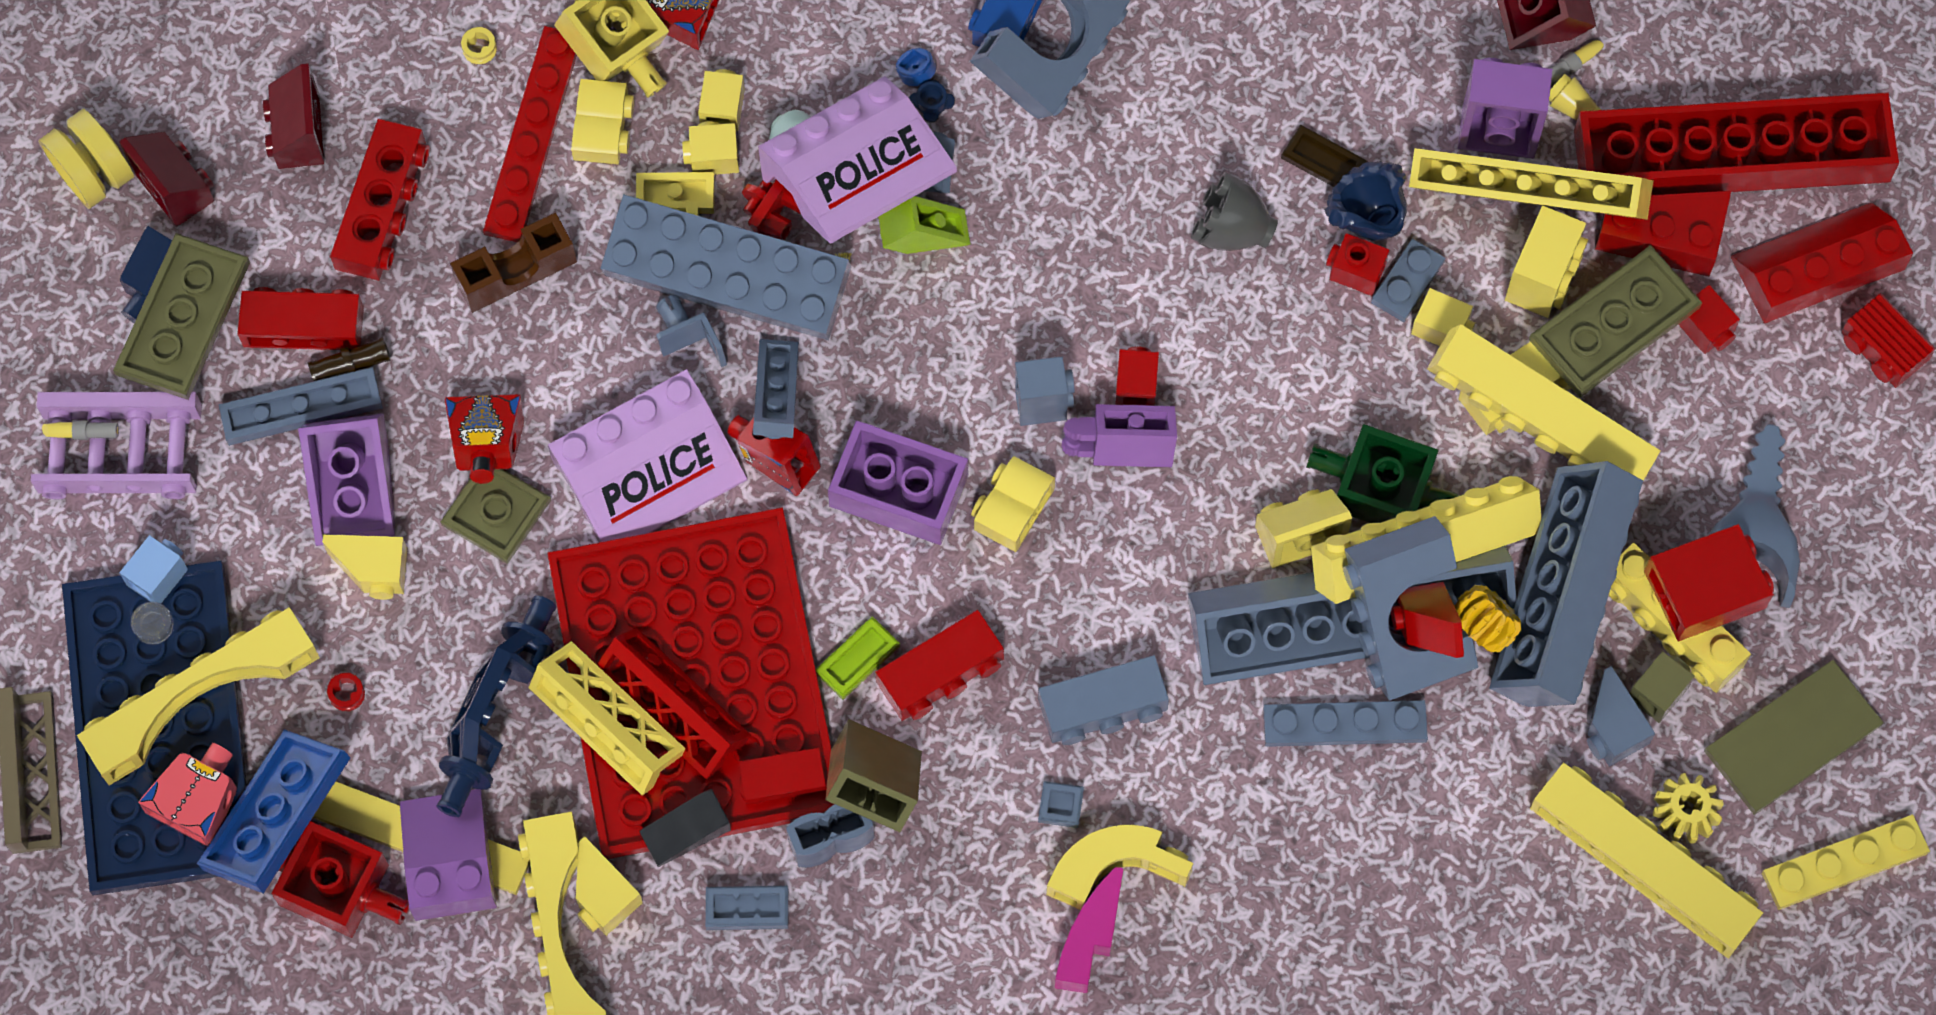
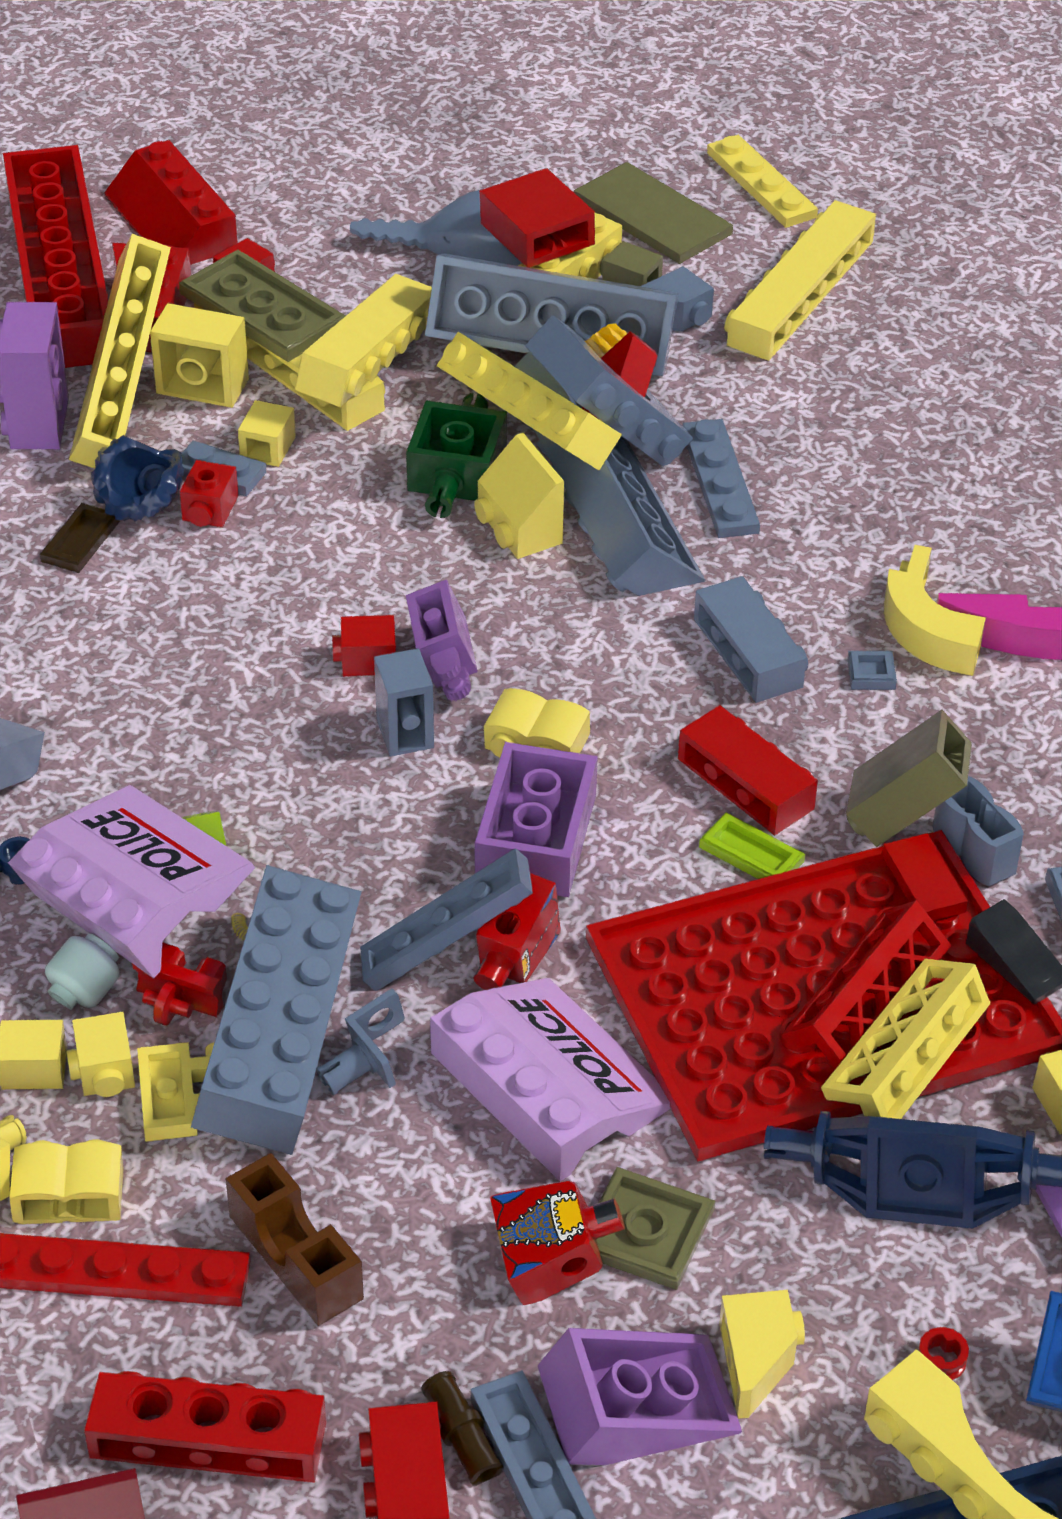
camera: 100 degrees left, 25 degrees down
dark grey piece [1191,172,1278,251] -> none
light yellow gear [1653,773,1724,844] -> none
red brick [1841,293,1936,388] -> none

